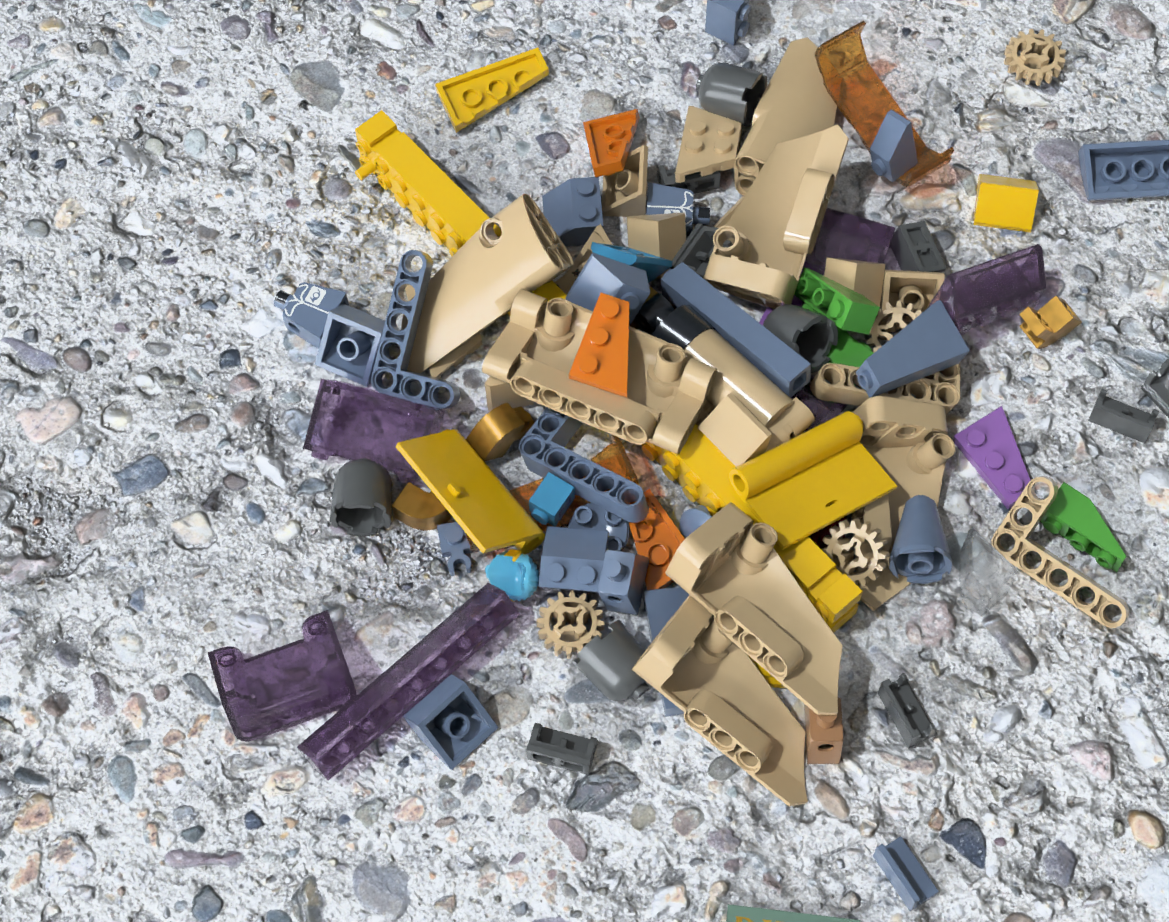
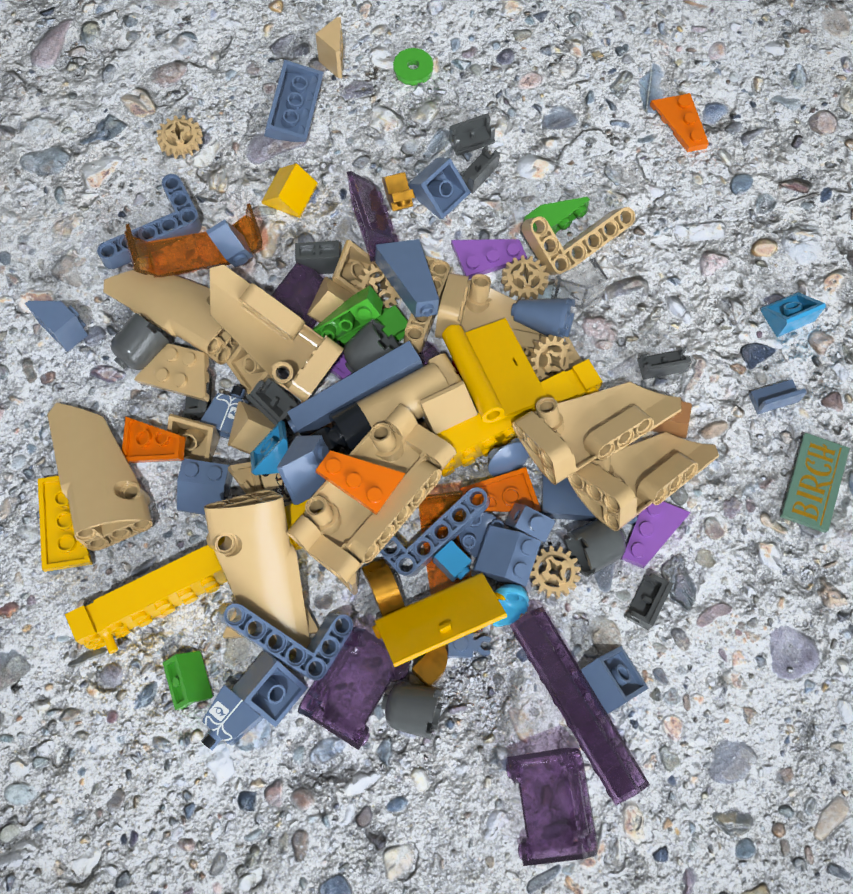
camera: 80 degrees left, 5 degrees up
none -> tan panel [47,403,153,551]
none -> sand blue beam [97,174,202,269]
none -> bright green panel [163,651,213,710]
none -> sand blue slope [408,158,471,219]
none -> tan gear [501,255,549,301]
none -> medium lavender wing [621,501,691,568]
none -> dark azure slope [761,292,826,337]

